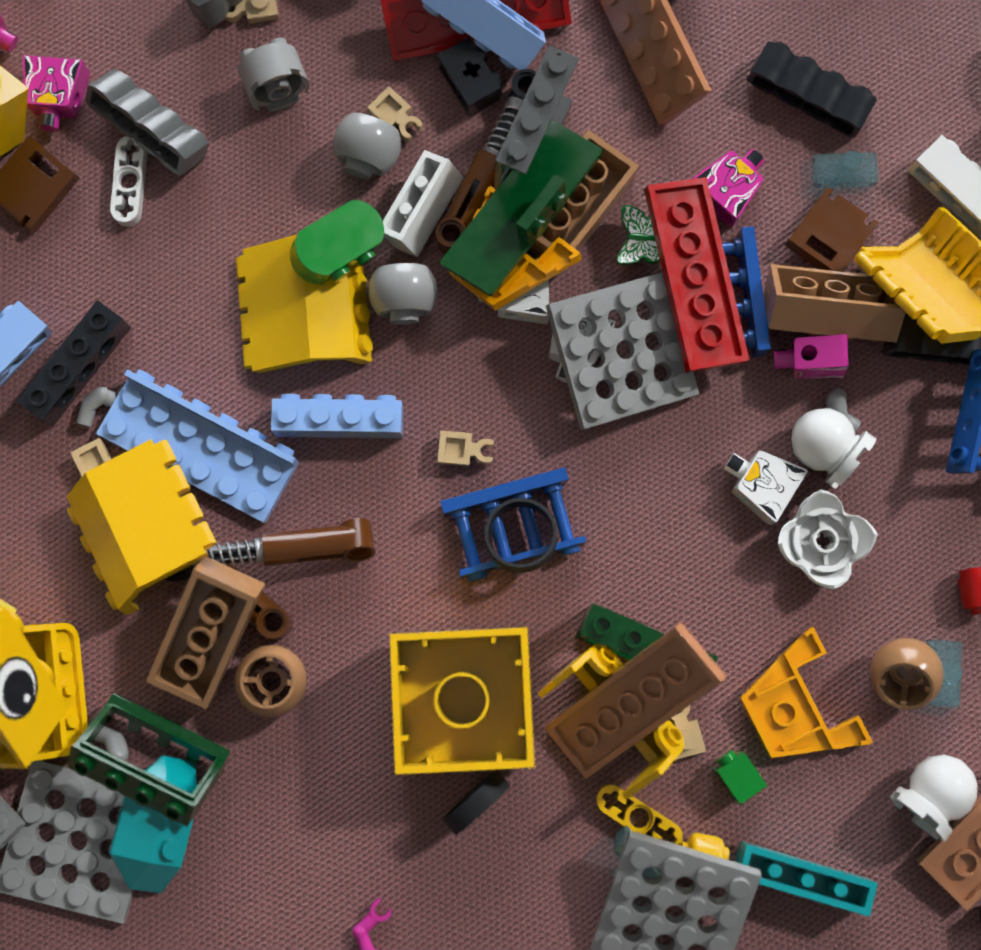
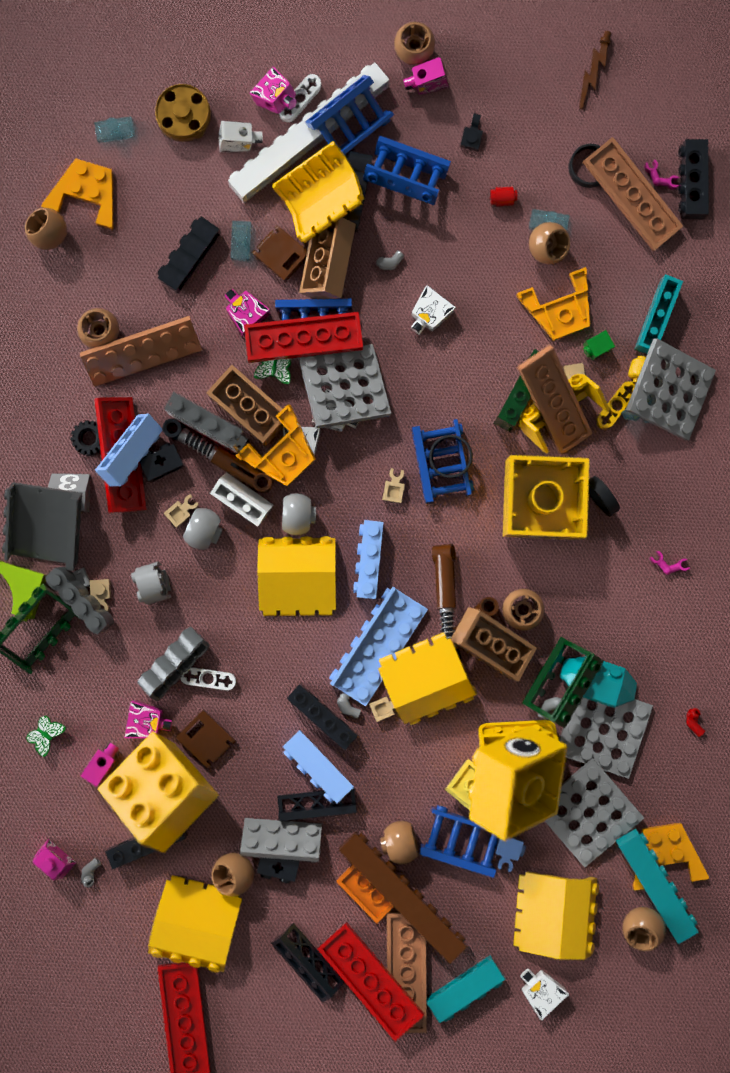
camera: 85 degrees left, 5 degrees up
green brick [290,200,384,284] -> none
dark green bracket [440,121,603,297] -> none
dark pink torso [774,334,848,379] -> none
white brick [778,489,878,589] -> none
white tile [791,408,876,489] -> none
white tile [890,754,977,843] -> none

